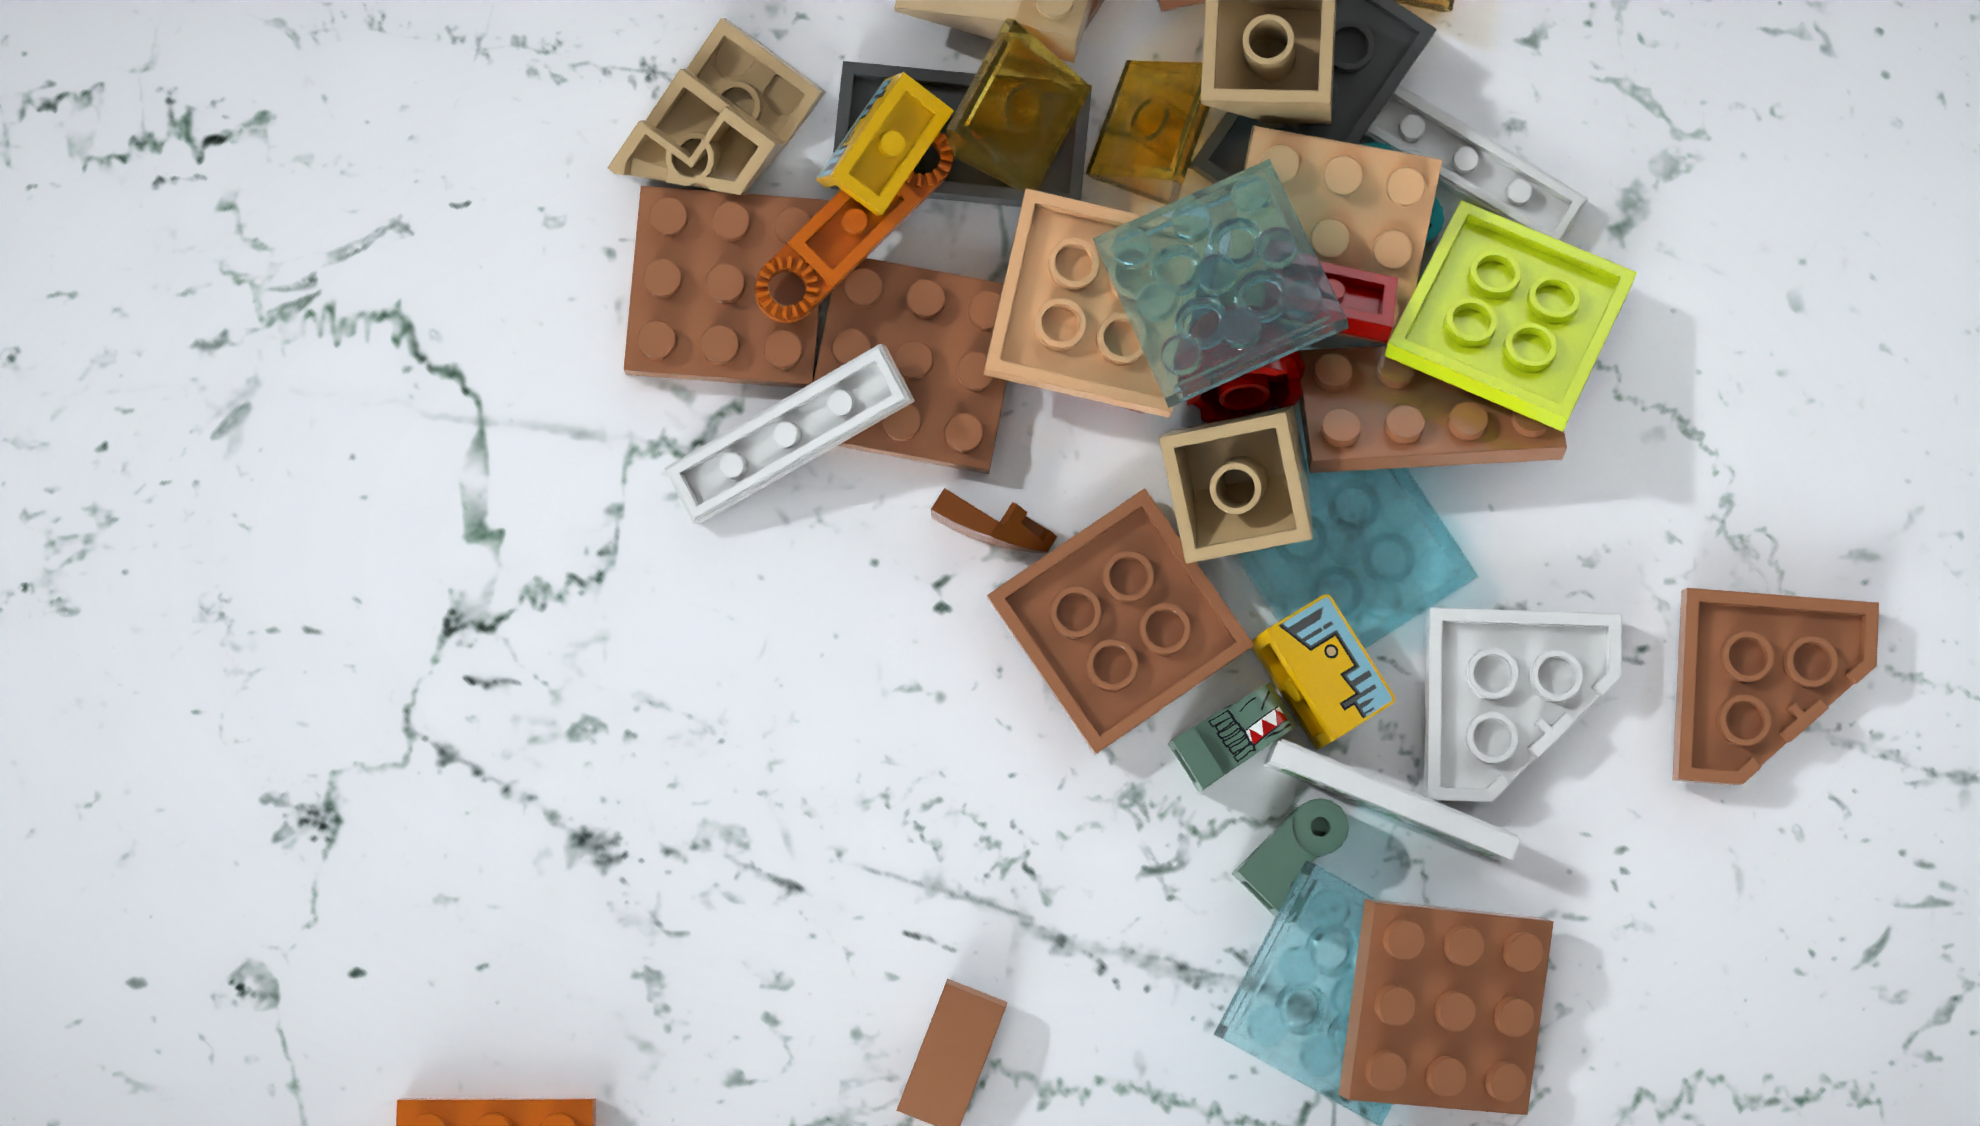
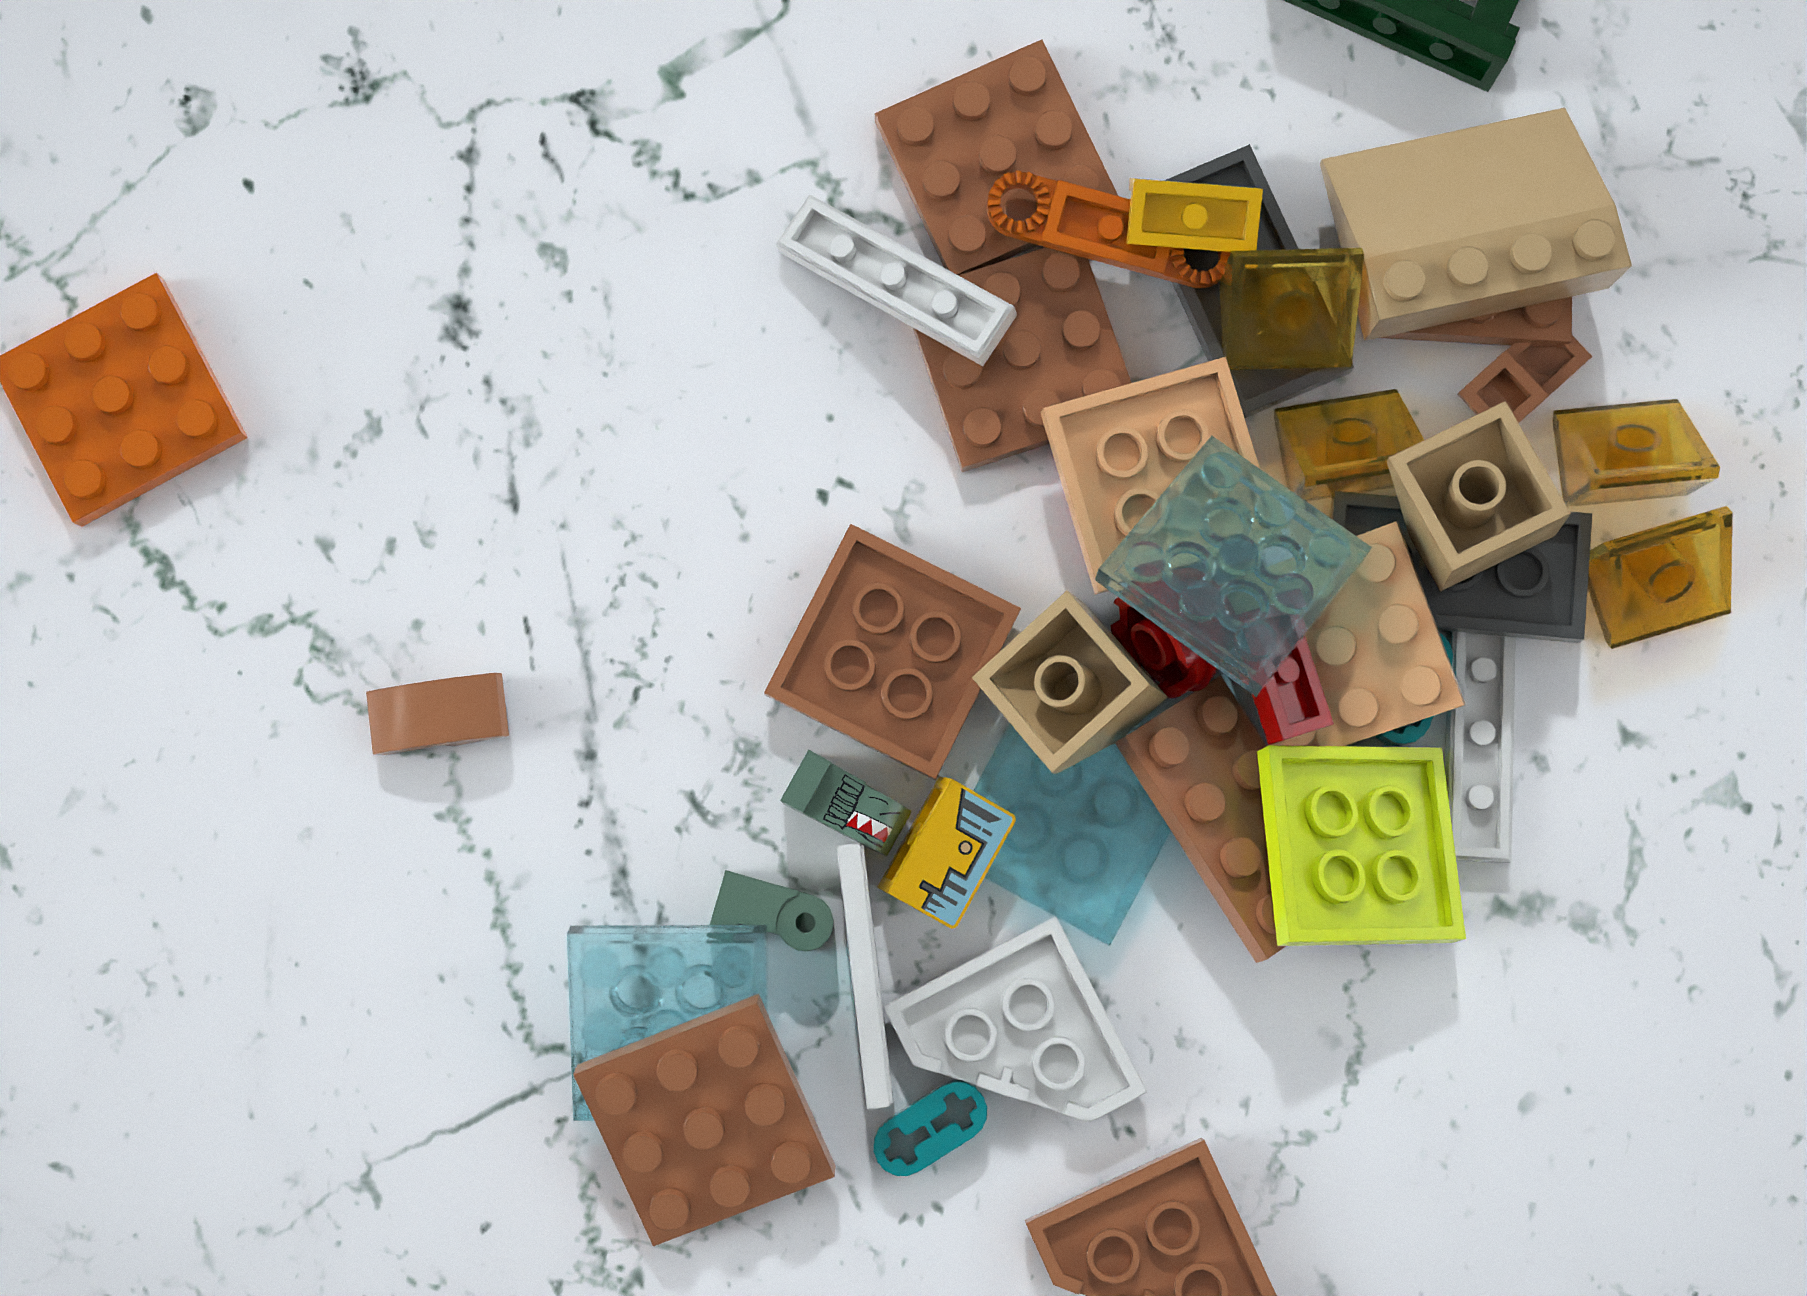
camera: 65 degrees right, 0 degrees up
tan slope [607,18,826,195] -> none
dark orange slope [931,488,1057,553] -> none
none -> teal beam [874,1080,987,1176]

